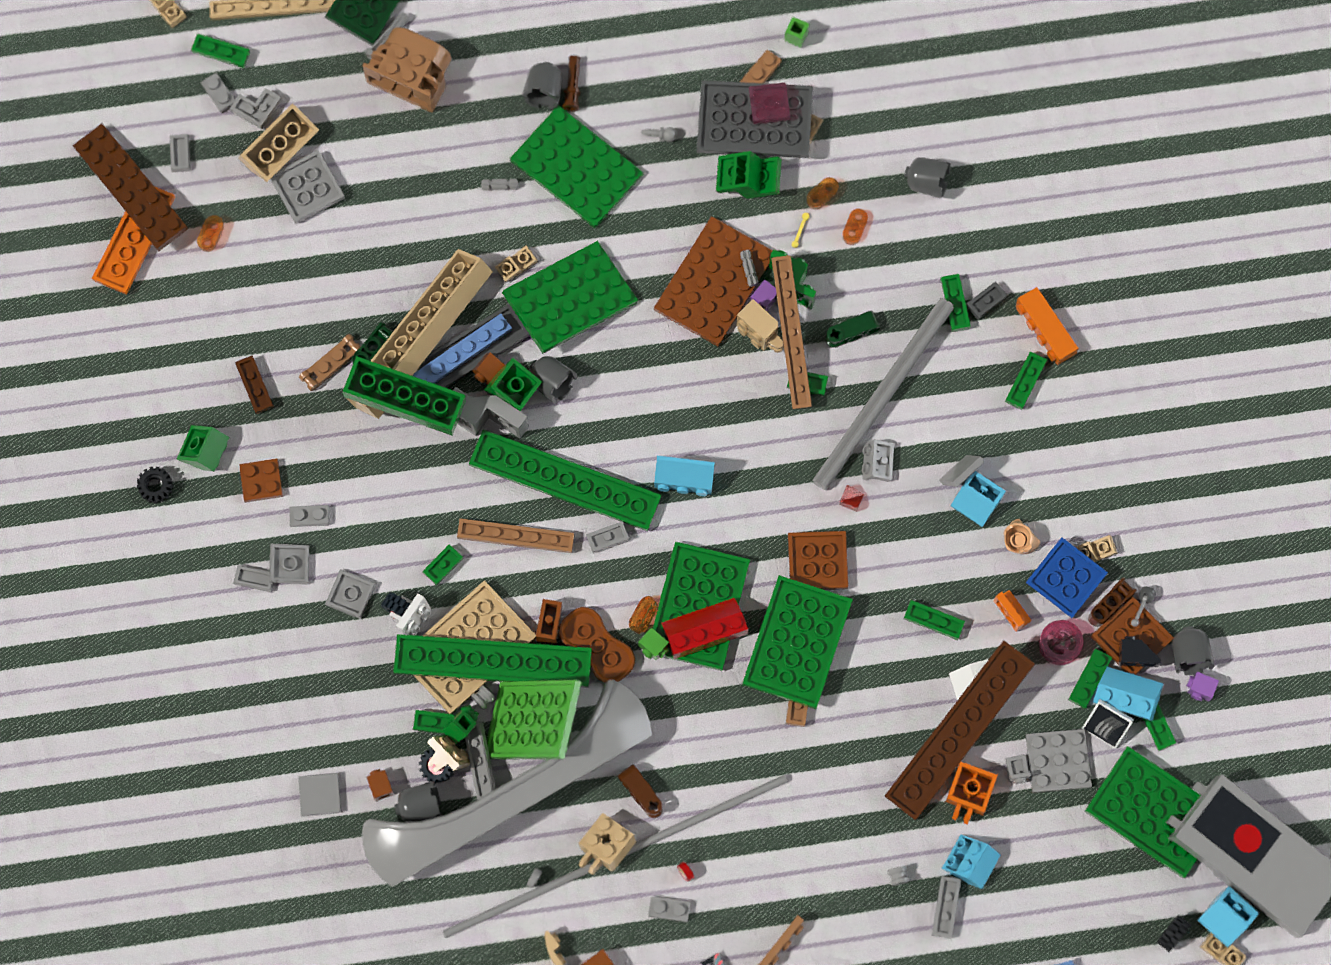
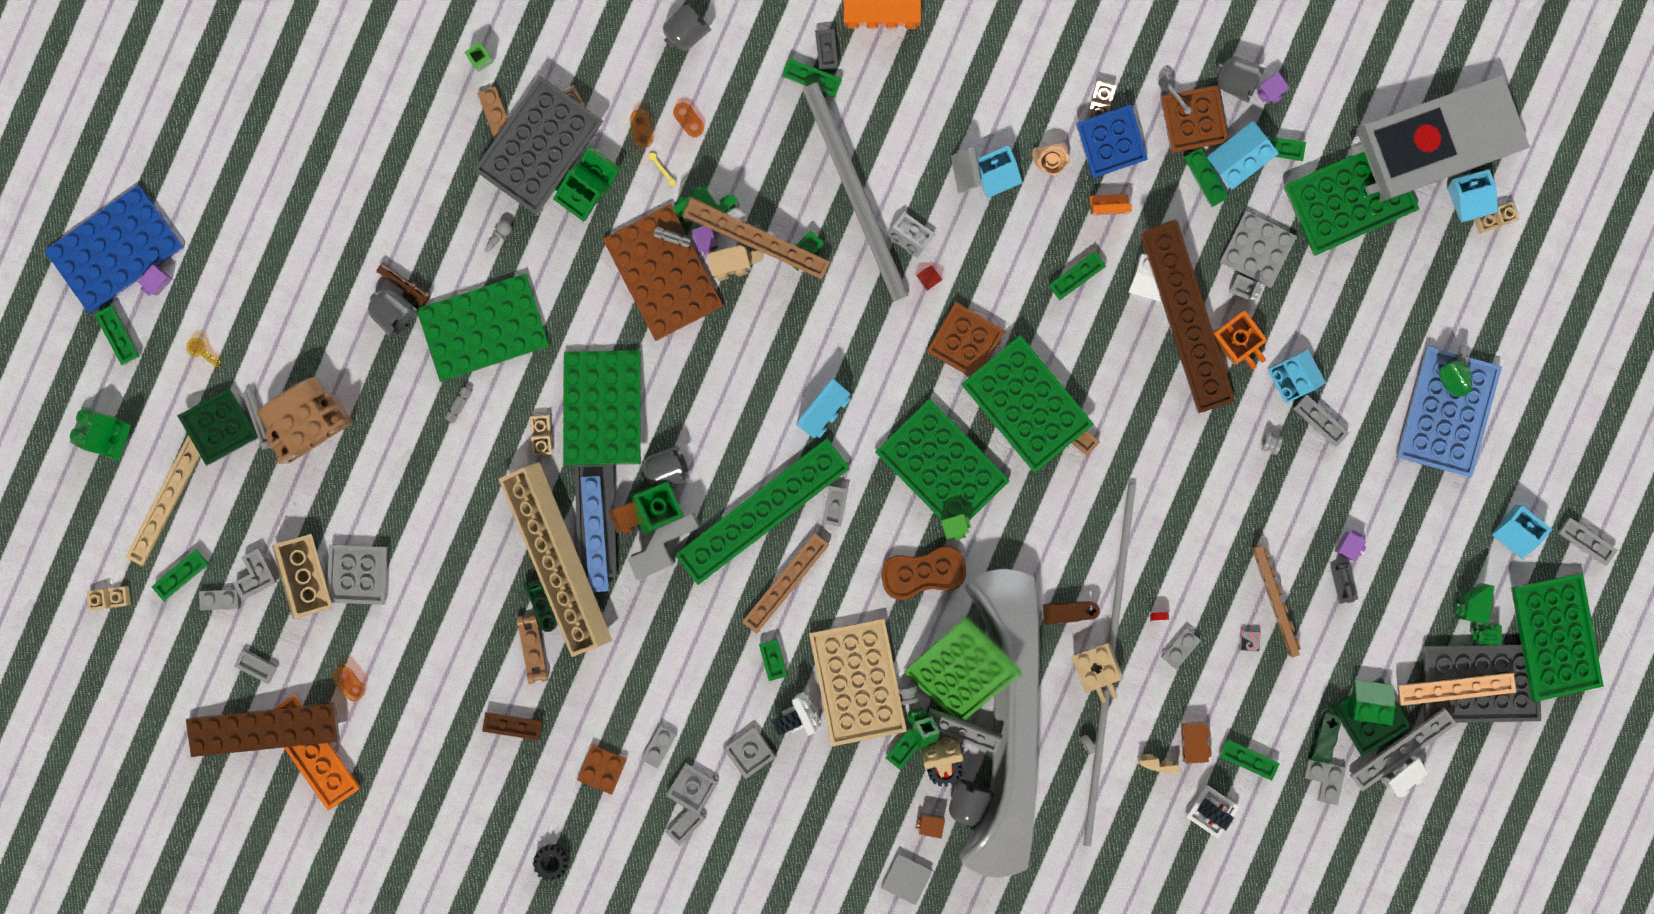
camera: 60 degrees left, 15 degrees up
green slope [177,425,230,471] -> none
green brick [343,356,466,436] -> none
green plate [393,634,592,688] -> none
dark orange brick [536,599,563,644] -> none
clear orange plate [629,596,658,634] -> none
red slope [661,598,748,659] -> none
clear pink plate [749,82,790,124] -> none
dark green piece [825,311,880,348] -> none
green plate [1005,351,1047,410] -> none
clear pink wheel [1039,620,1083,665] -> none
slope [1082,699,1134,749] -> none
reddish brown piece [1088,577,1138,627] -> none
black slope [1119,636,1161,667] -> none
black tyre [1156,915,1191,953] -> none

